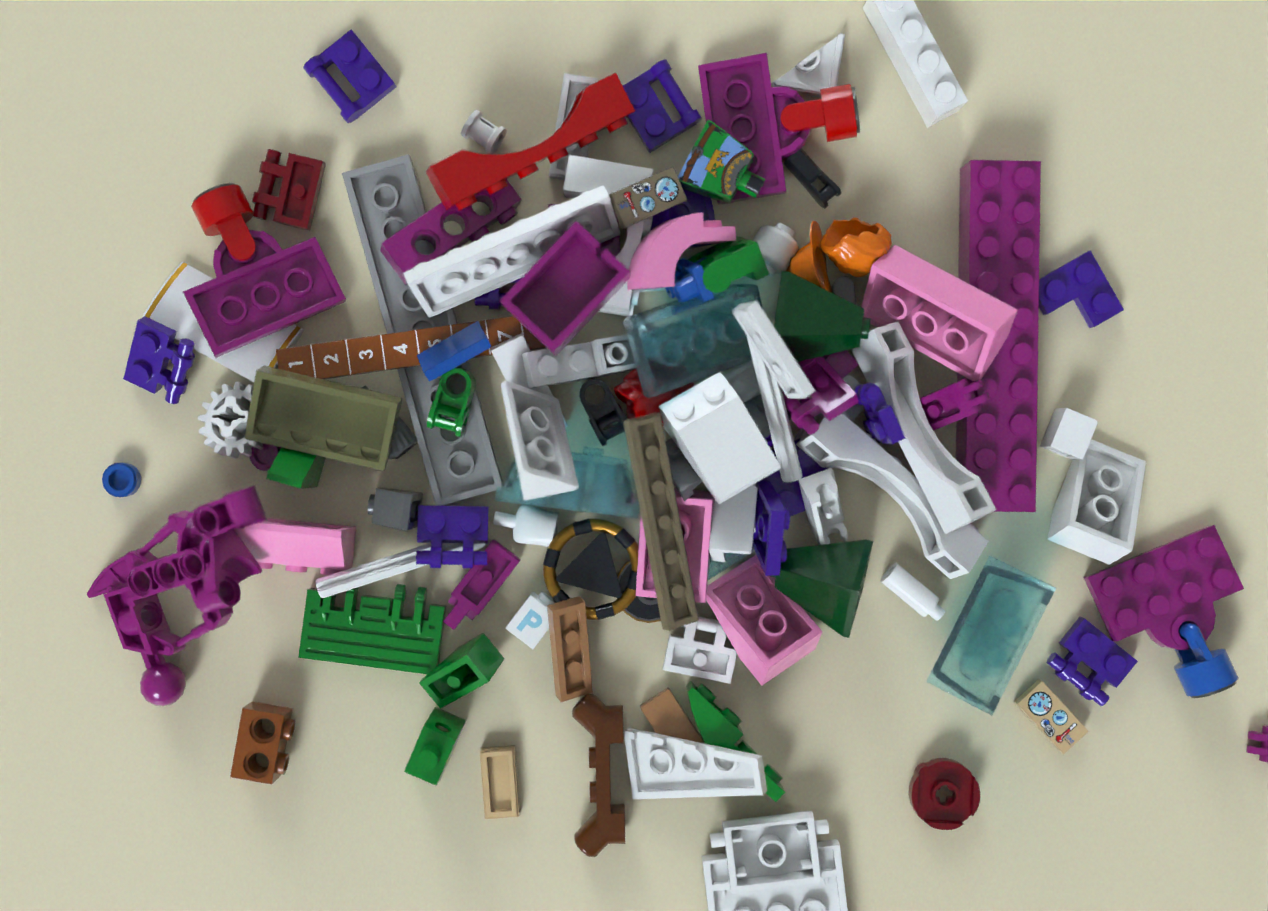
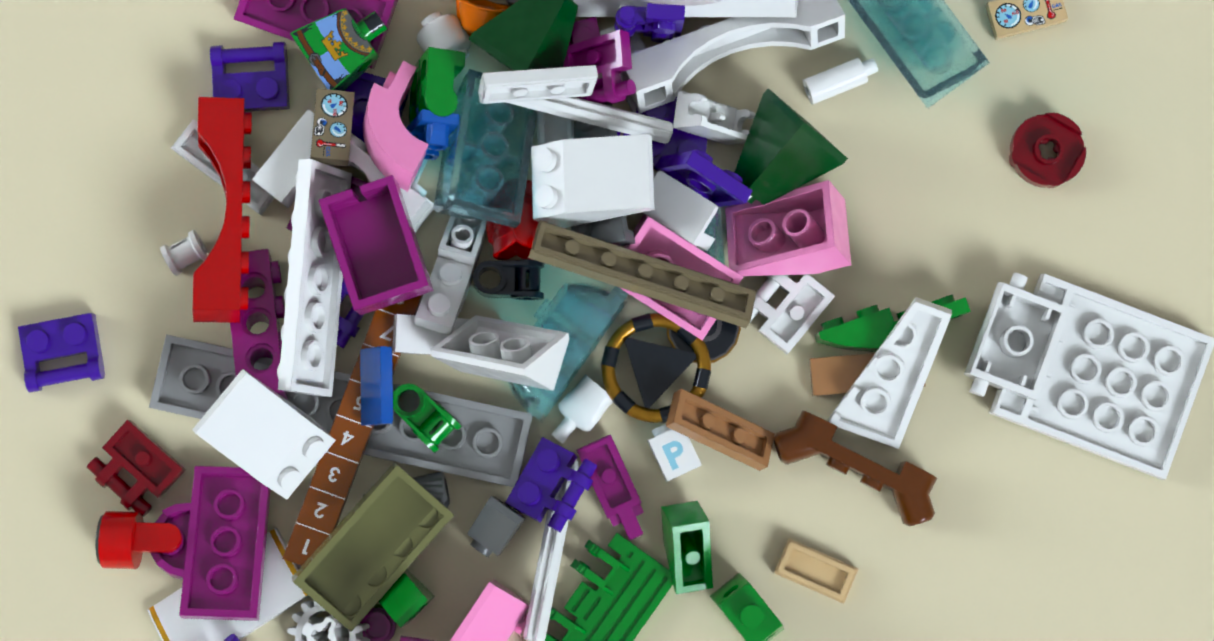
camera: 60 degrees left, 5 degrees down
none -> white slope [192,369,336,499]

